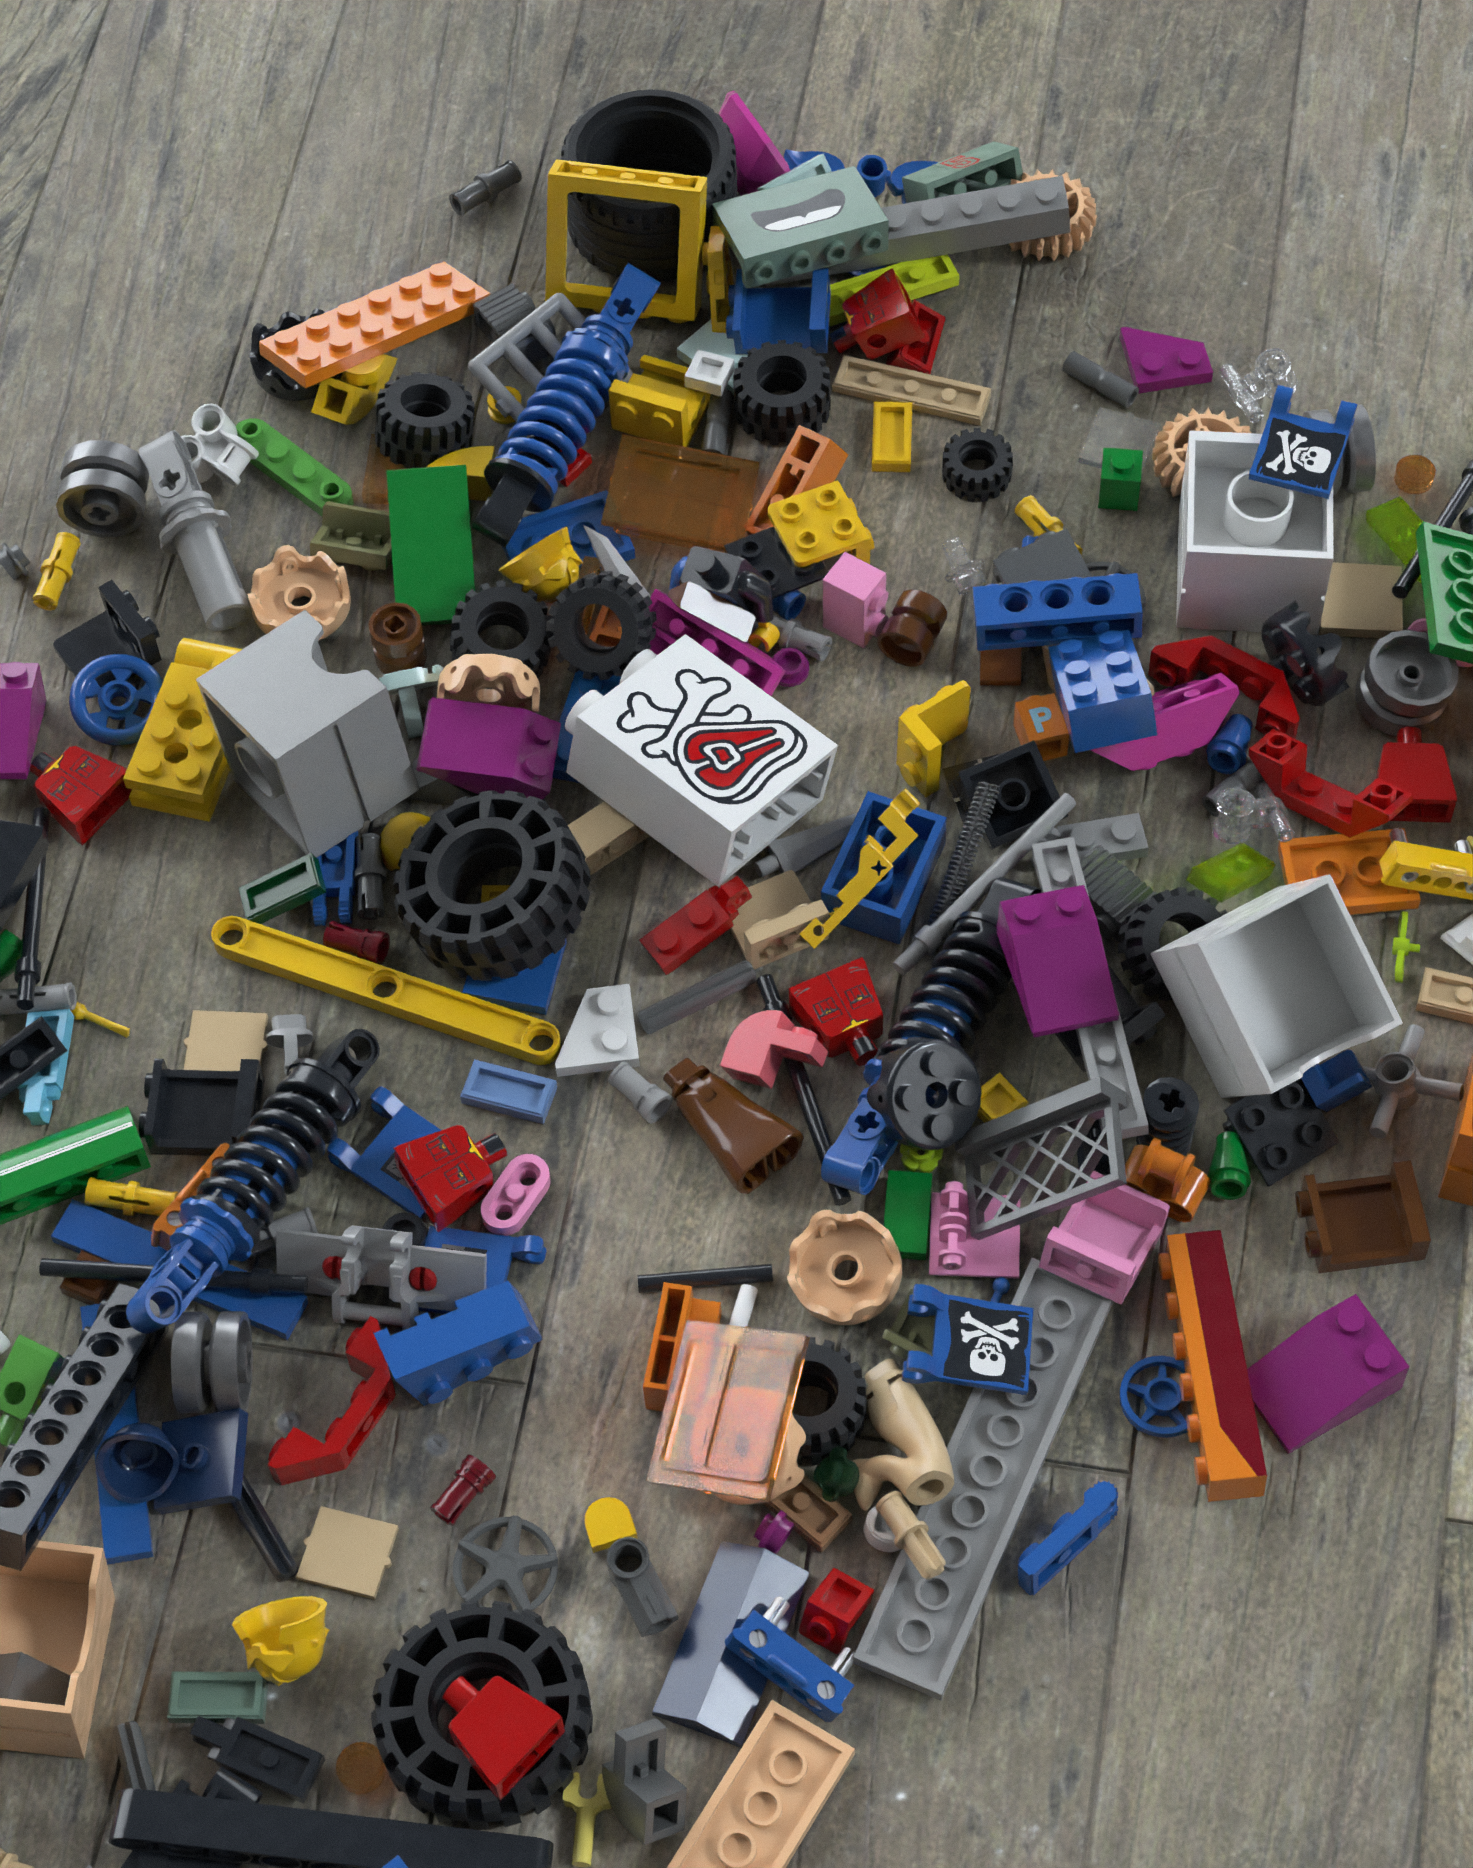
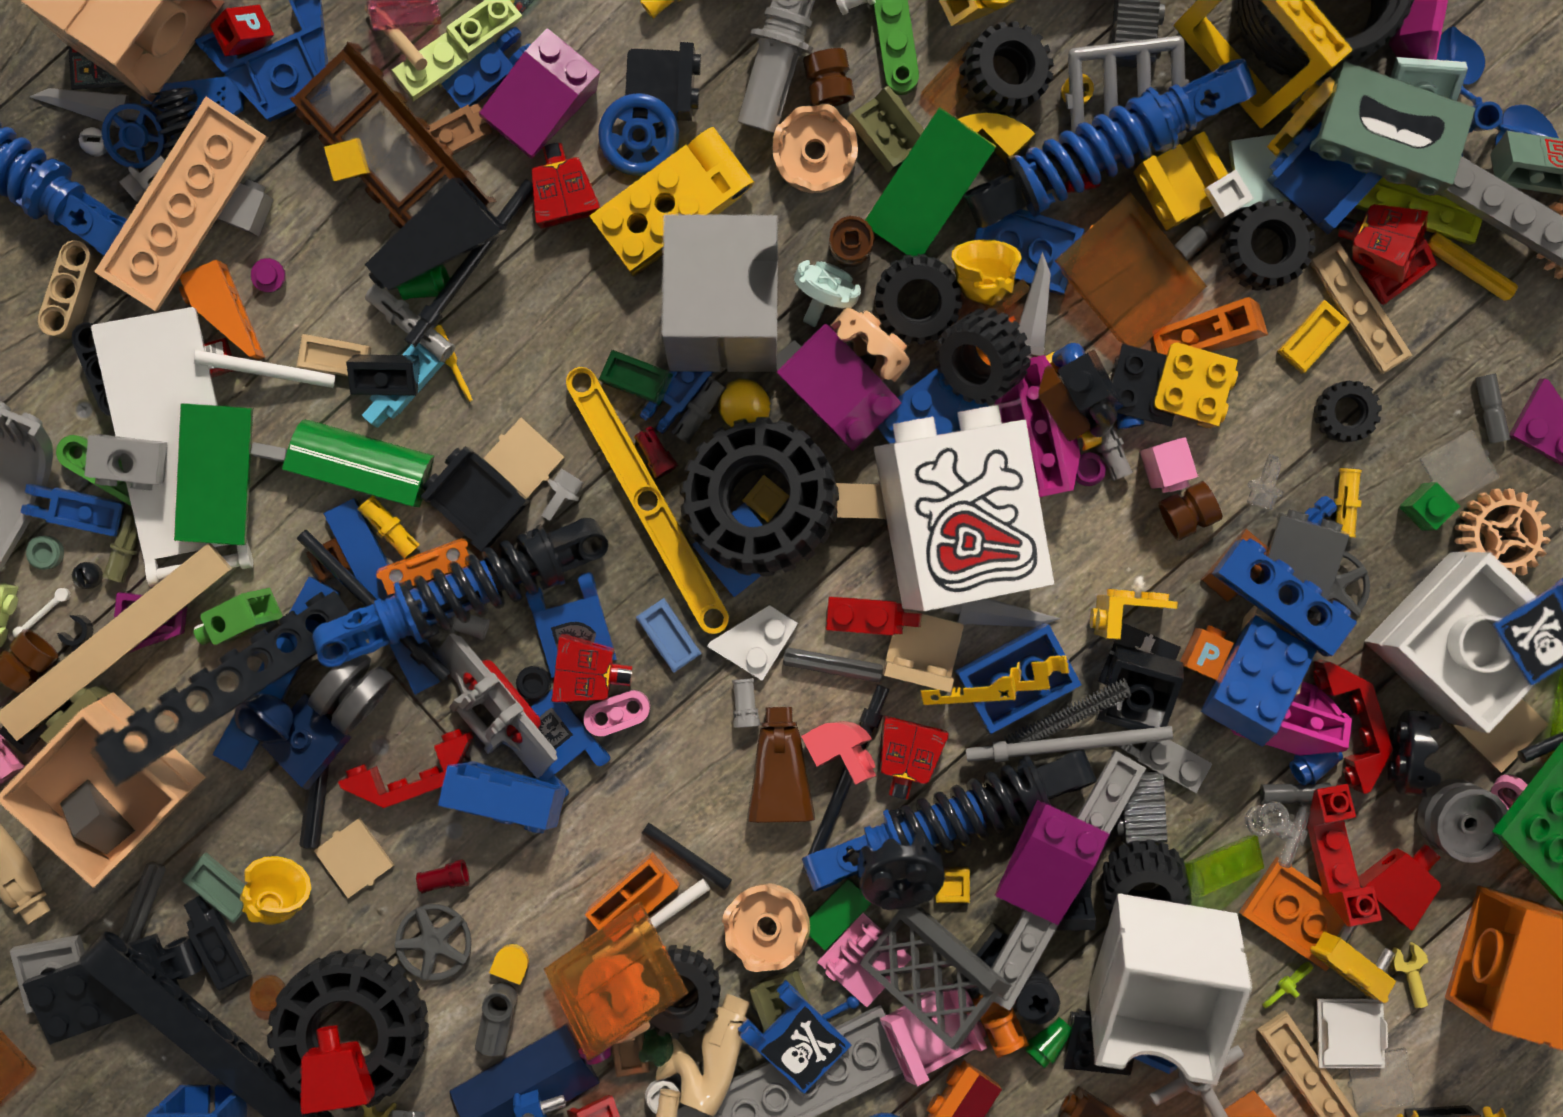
camera: 35 degrees right, 30 degrees up
none -> reddish brown wheel [803,48,855,107]
none -> yellow axle [1427,233,1518,301]

